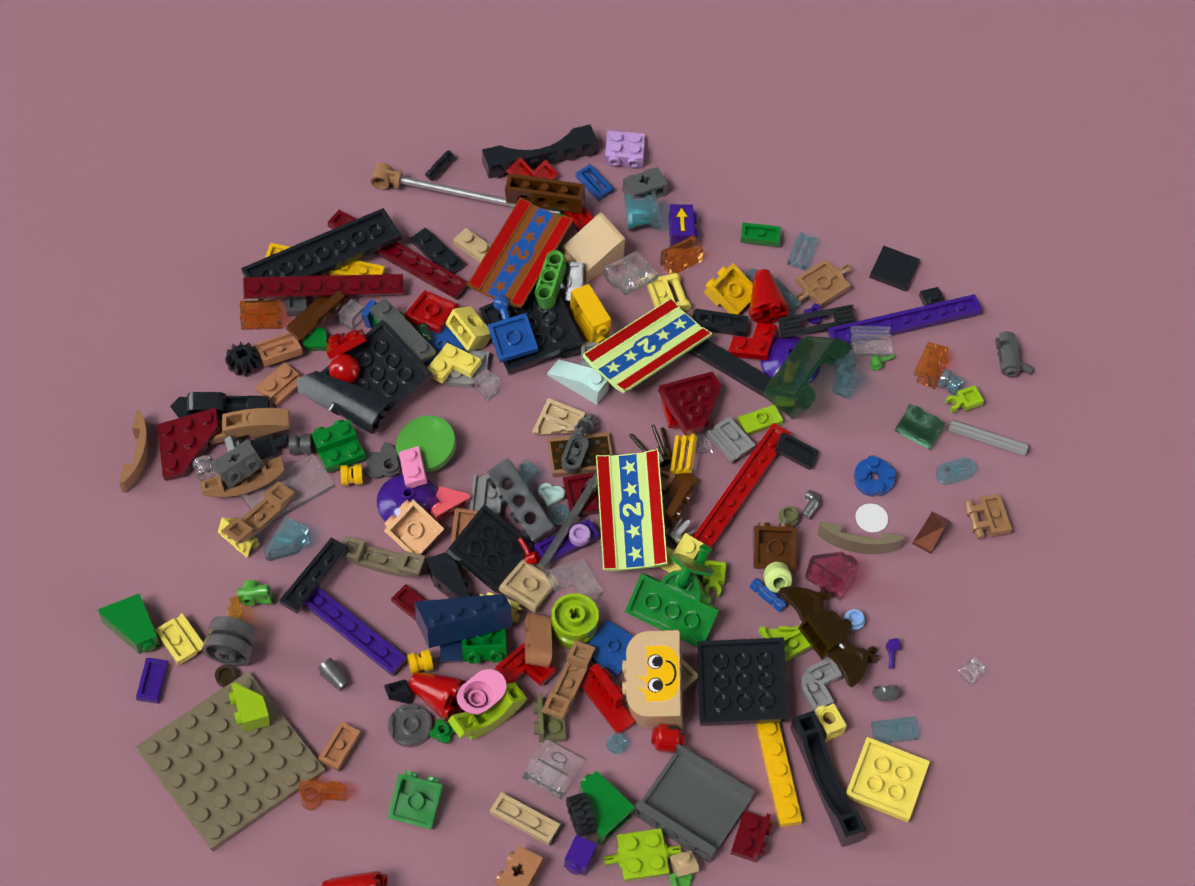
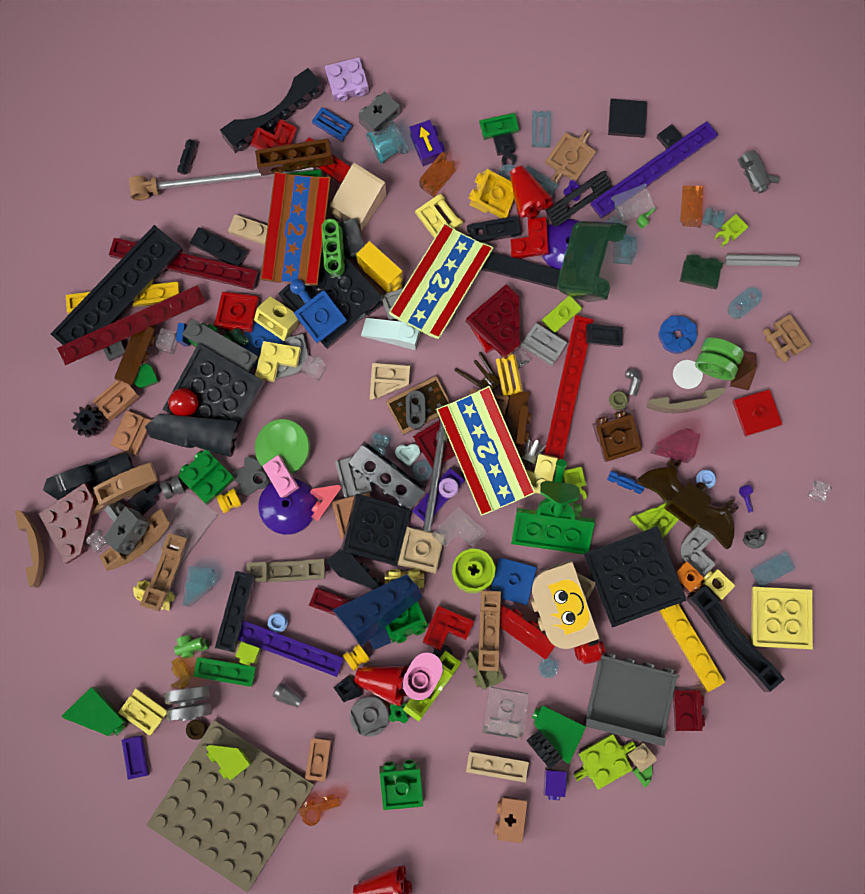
camera: 15 degrees left, 20 degrees up
clear orange hinge [240,300,282,330] -> none
red plate [326,329,366,360] -> none
light nougat plate [384,499,444,554] -> none
red hand [518,537,541,565] -> none
nougat beam [524,613,552,668] -> none
dark grey axle [573,414,598,436] -> none
clear plate [604,251,658,296] -> none
yellowish green head [763,562,792,593] -> none
none -> green plate [193,657,256,687]
none -> lime plate [235,642,262,666]
none -> light blue plate [268,613,288,633]
none -> black plate [493,133,516,167]
none -> orange brick [676,561,704,593]
none -> bright green wheel [695,337,744,381]
none -> red plate [732,389,783,437]

